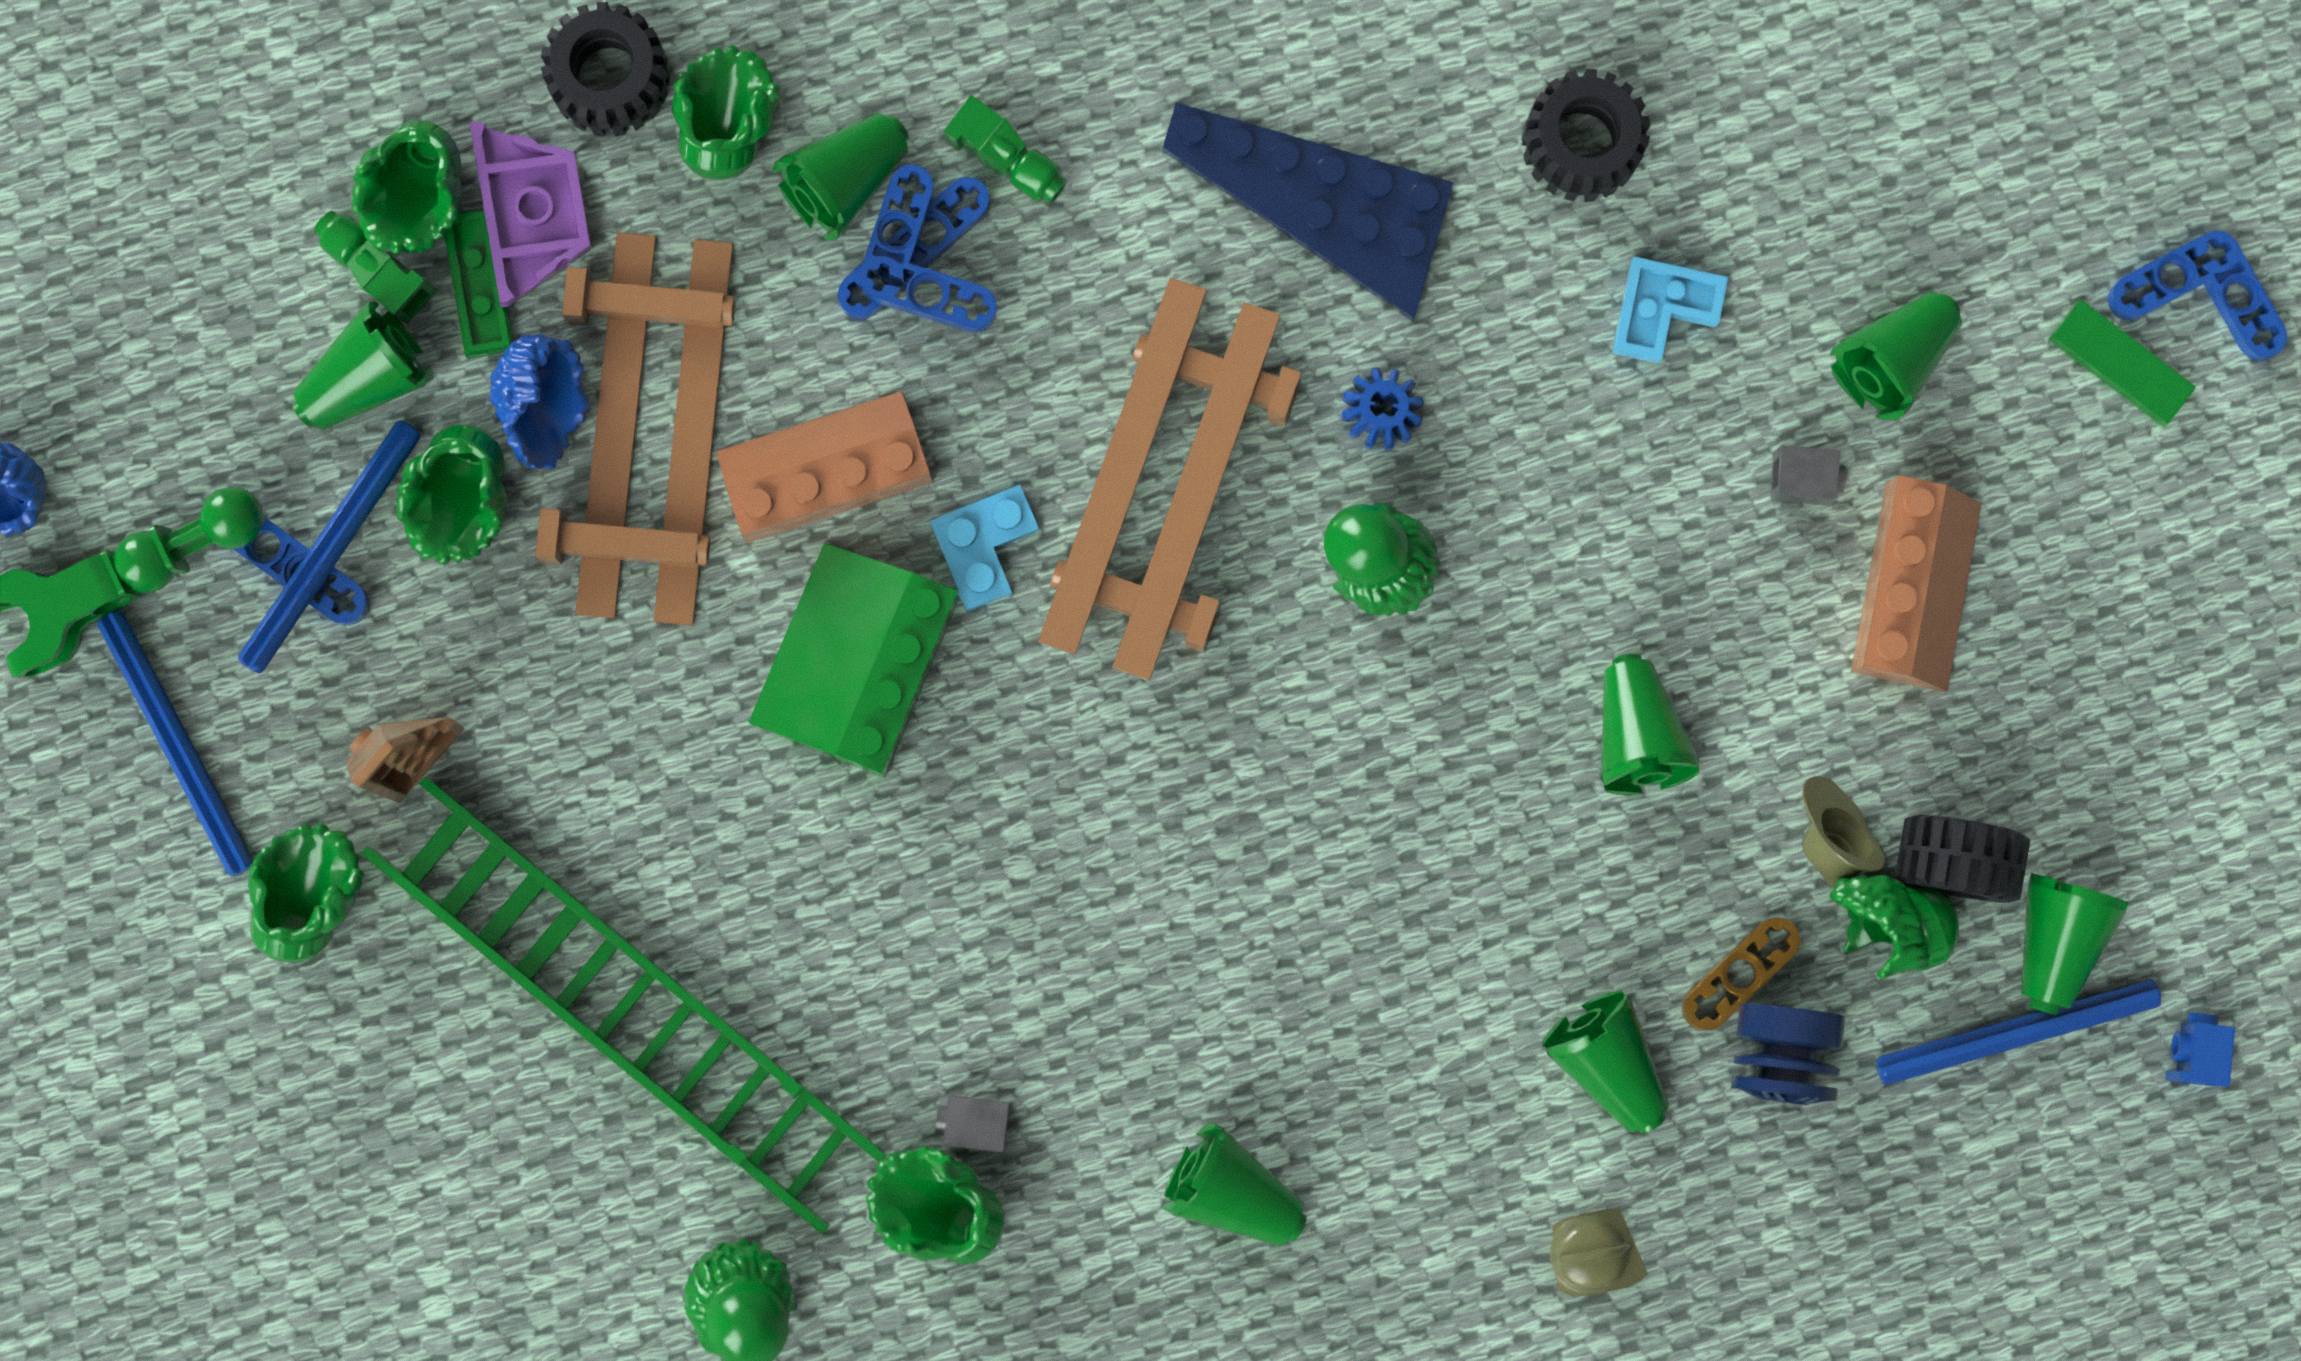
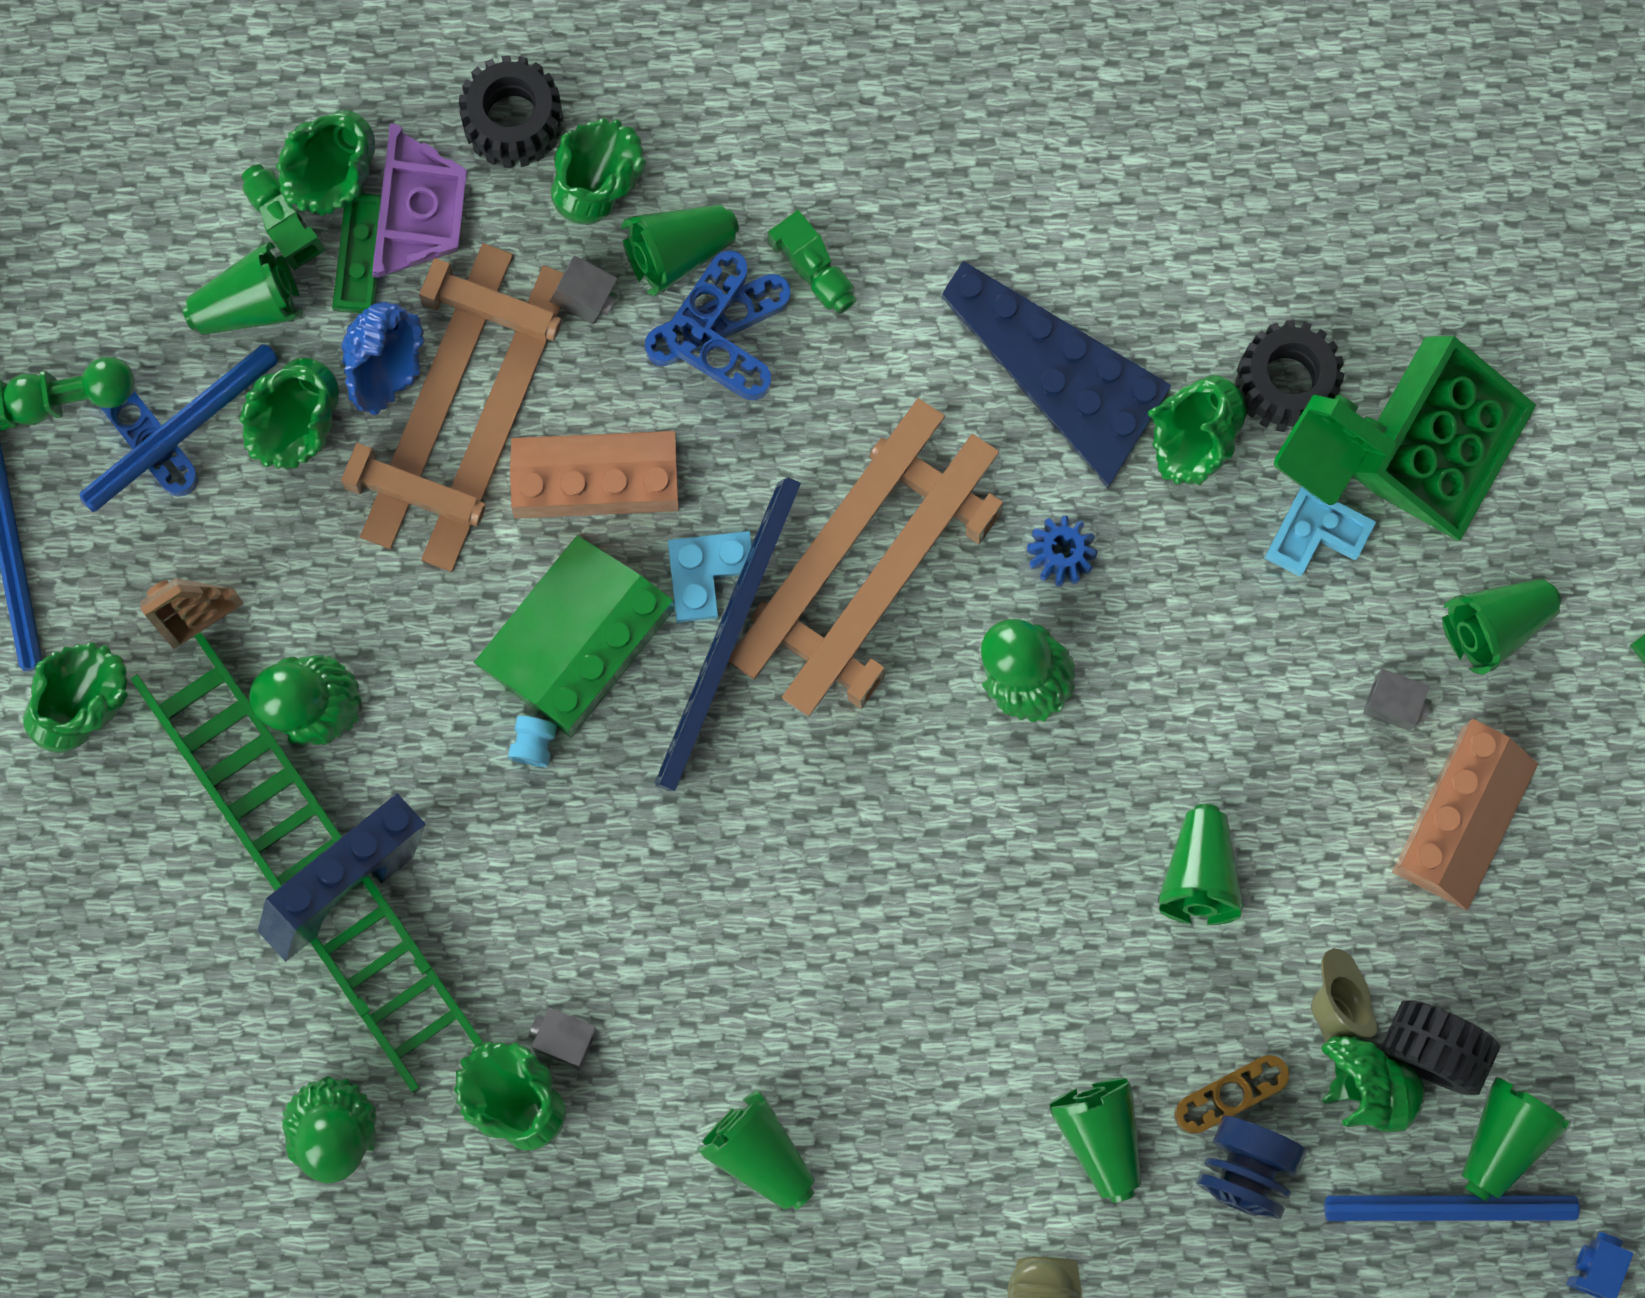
camera: 20 degrees right, 5 degrees down
none -> green hair [249,655,361,745]
none -> dark blue arch [257,793,426,962]
none -> medium azure wheel [507,716,557,768]
none -> flat silver brick [549,255,618,324]
none -> dark blue tile [654,477,801,791]
none -> green hair [1147,375,1247,486]
none -> green bracket [1274,394,1397,505]
none -> green slope [1353,336,1536,541]

